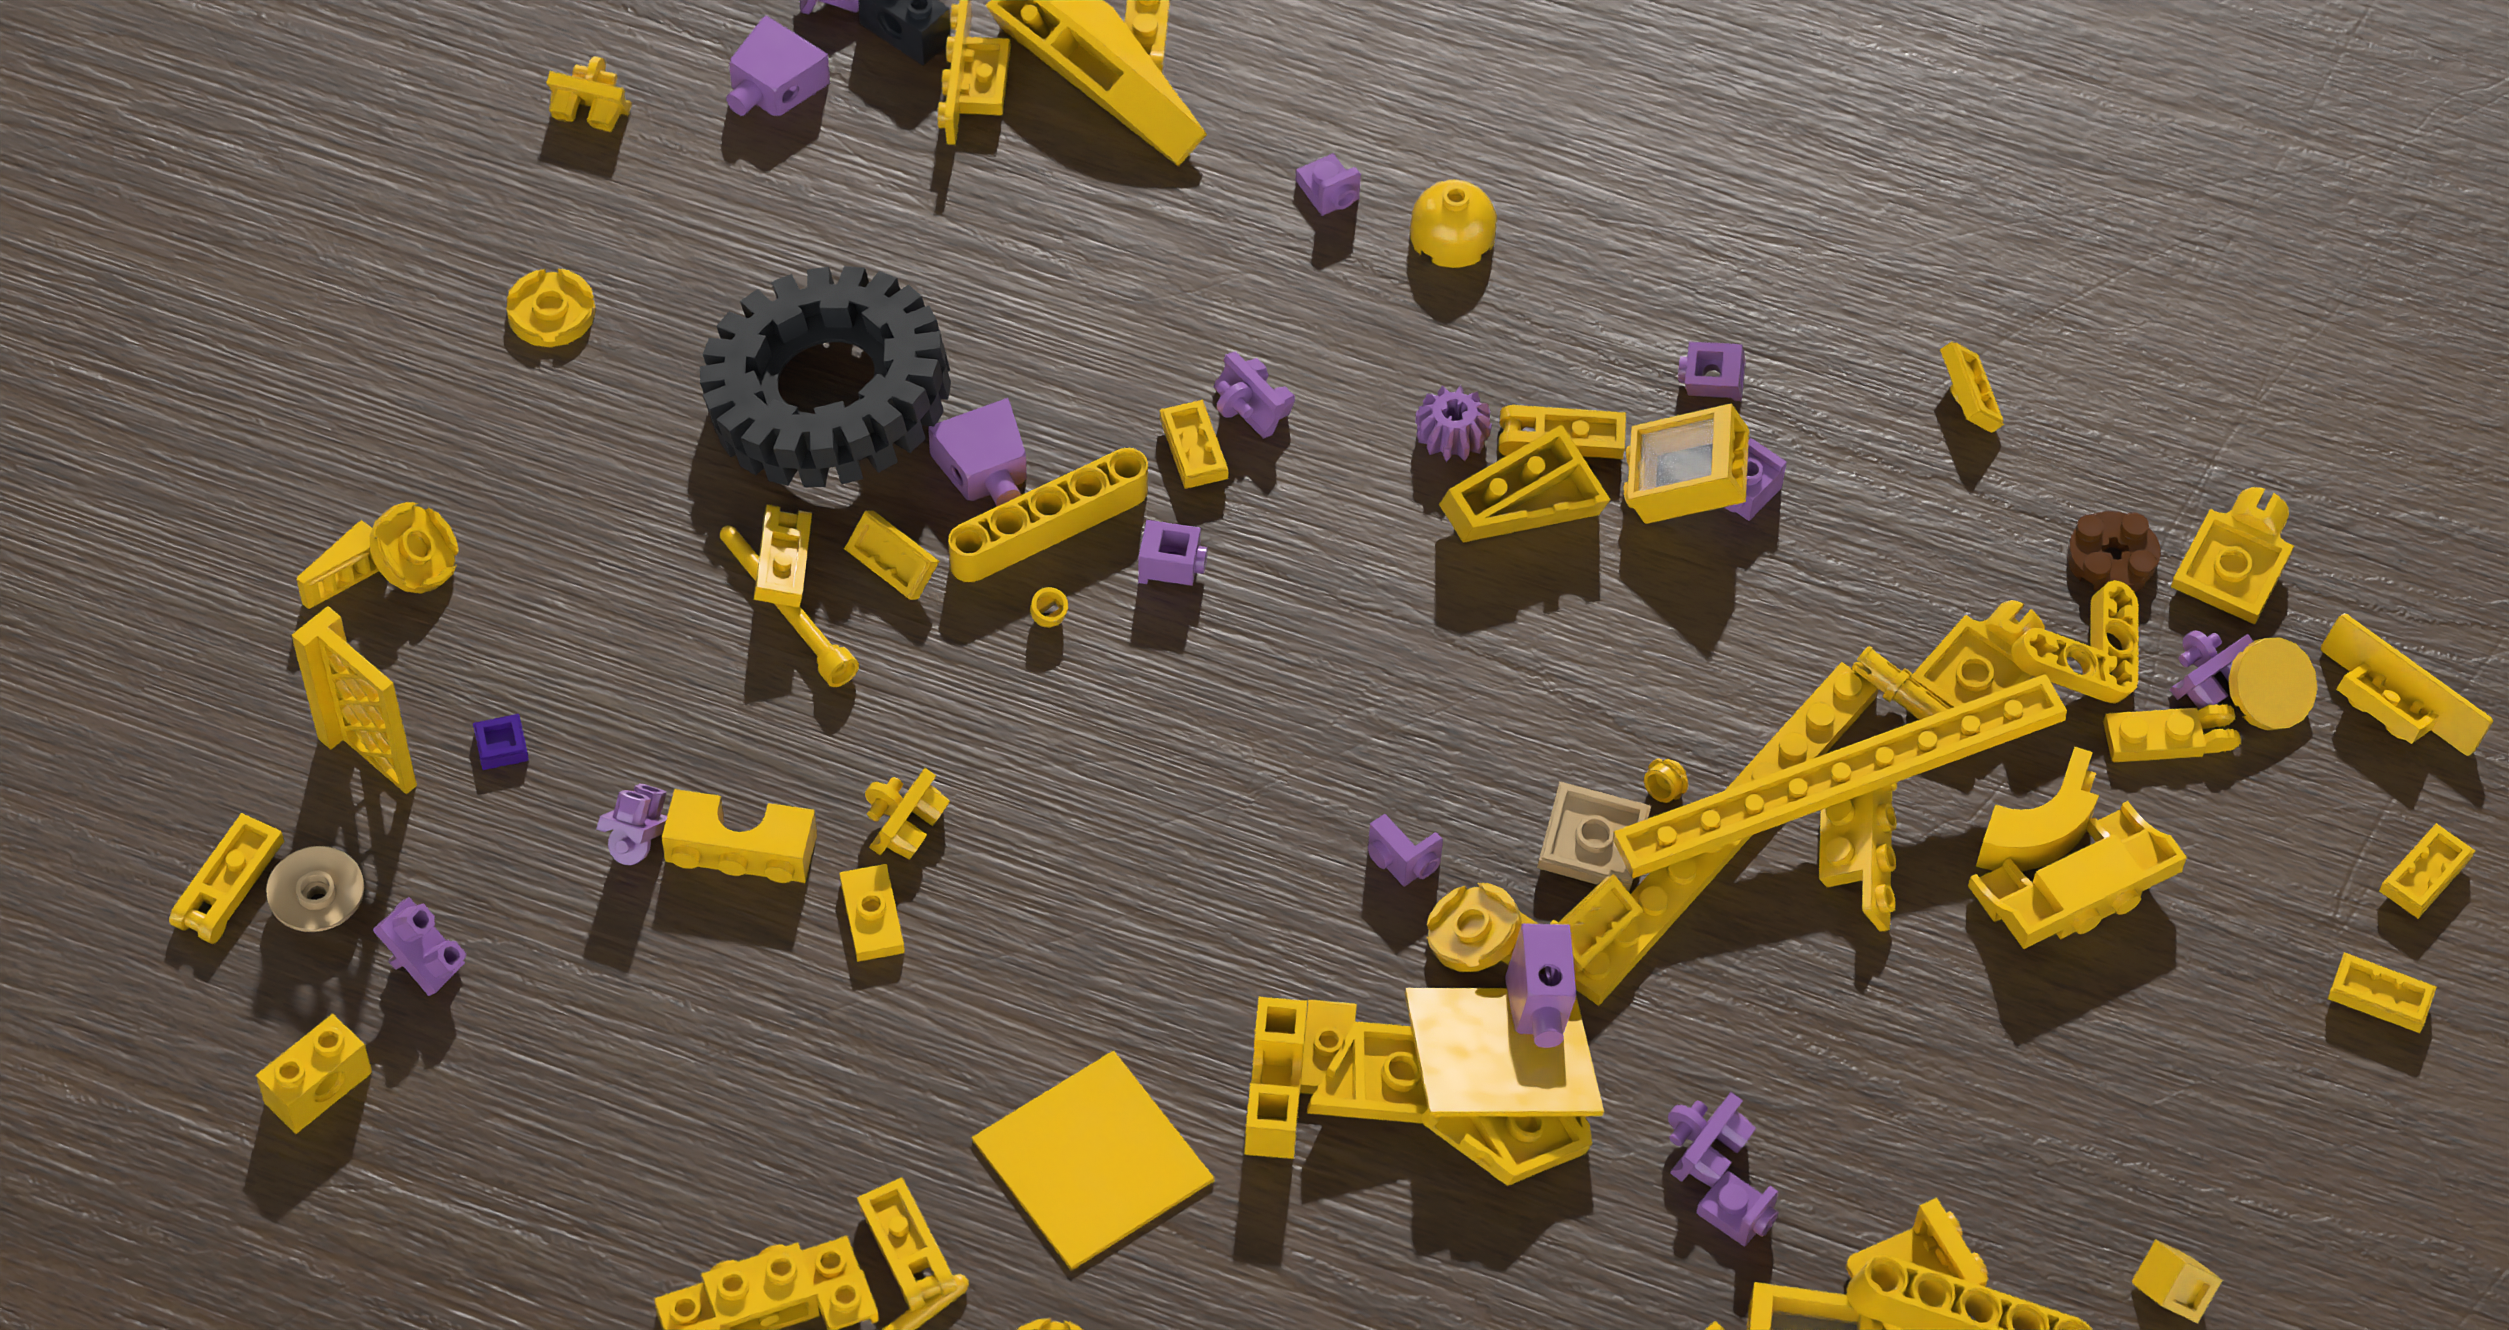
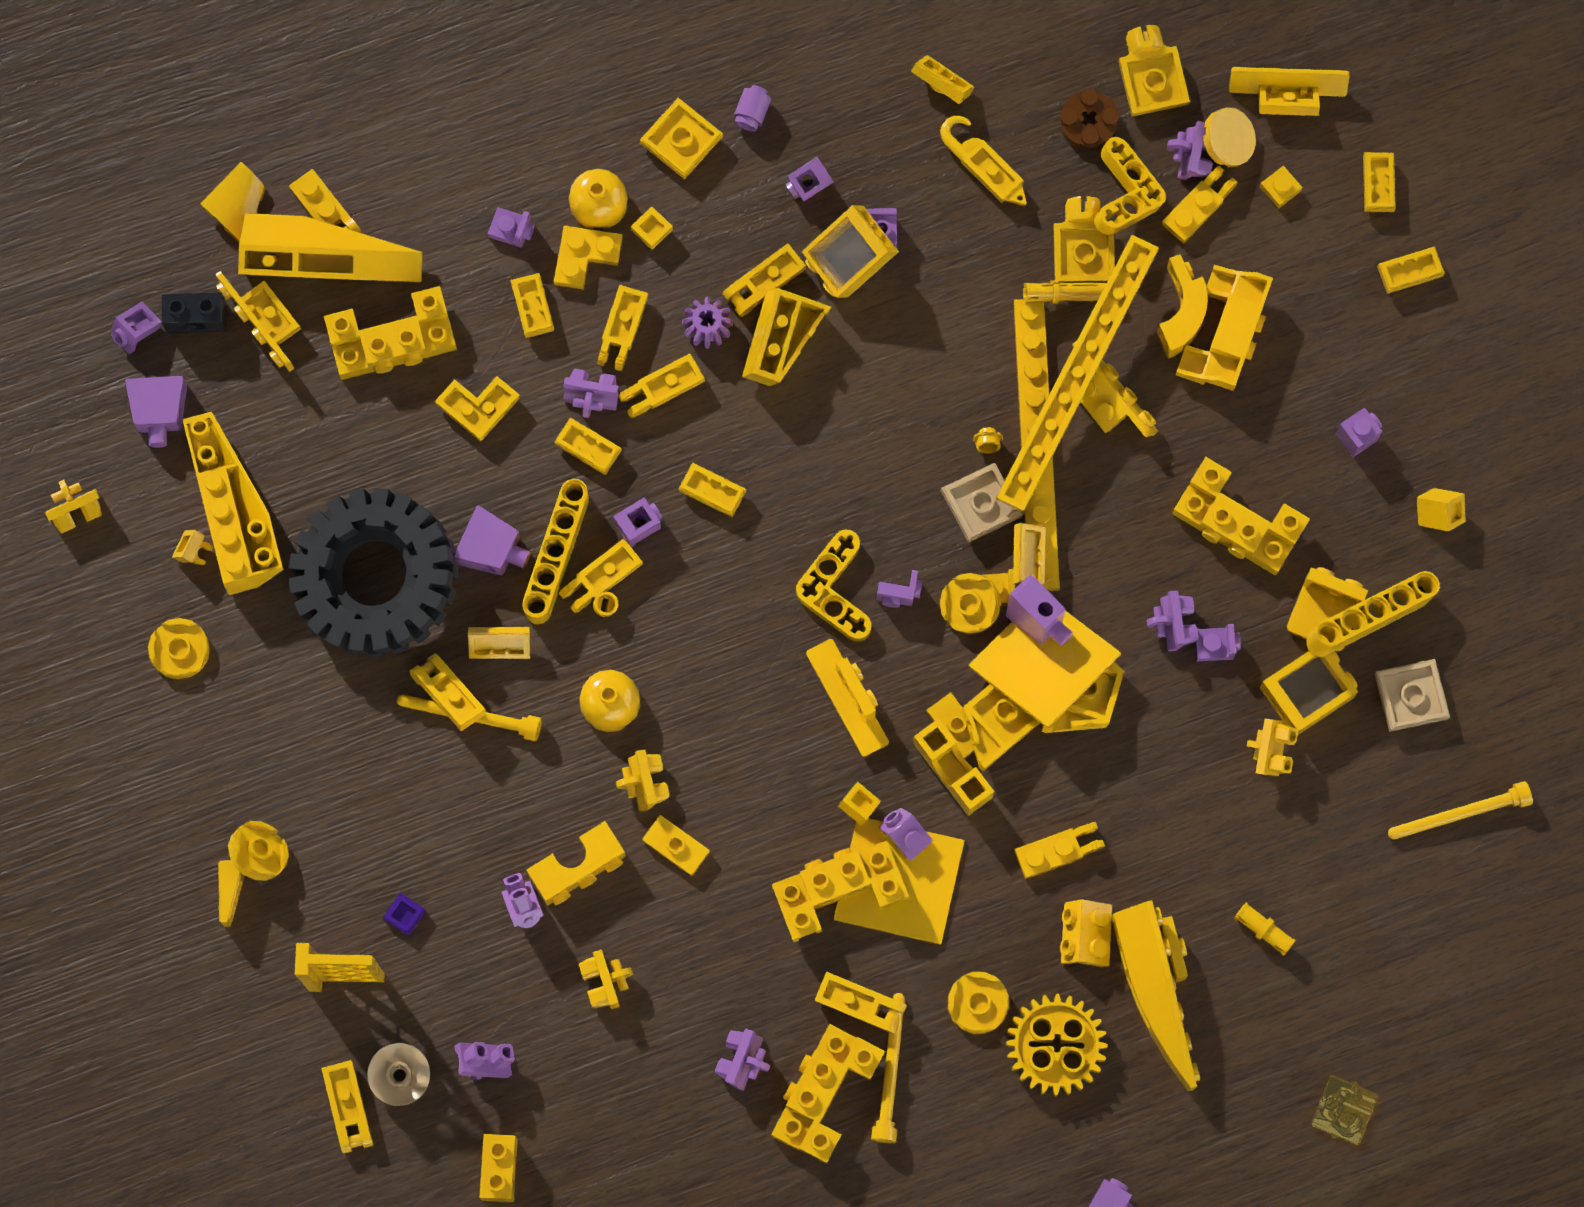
camera: 40 degrees left, 20 degrees up
none -> yellow tile [172,530,213,565]
none -> yellow wedge [182,412,283,595]
none -> yellow bracket [324,286,457,380]
none -> yellow plate [435,376,520,442]
none -> yellow plate [510,273,554,338]
none -> yellow plate [554,226,623,290]
none -> yellow hinge [559,539,643,613]
none -> yellow cylinder [579,670,640,732]
none -> yellow hips [579,949,633,1009]
none -> yellow hinge [597,285,648,372]
none -> yellow hinge [618,353,705,418]
none -> yellow plate [631,207,673,250]
none -> yellow plate [640,98,723,179]
none -> yellow plate [679,462,746,518]
none -> medium lavender hips [715,1029,770,1091]
none -> medium lavender brick [734,85,771,132]
none -> yellow bracket [772,840,909,942]
none -> yellow beam [796,530,871,642]
none -> yellow bracket [806,639,889,757]
none -> yellow plate [838,781,881,826]
none -> medium lavender bracket [879,808,933,861]
none -> yellow plate [940,116,1027,206]
none -> yellow hinge [1014,822,1105,879]
none -> yellow bracket [1172,457,1310,576]
none -> yellow plate [1260,166,1302,209]
none -> medium lavender brick [1335,408,1382,457]

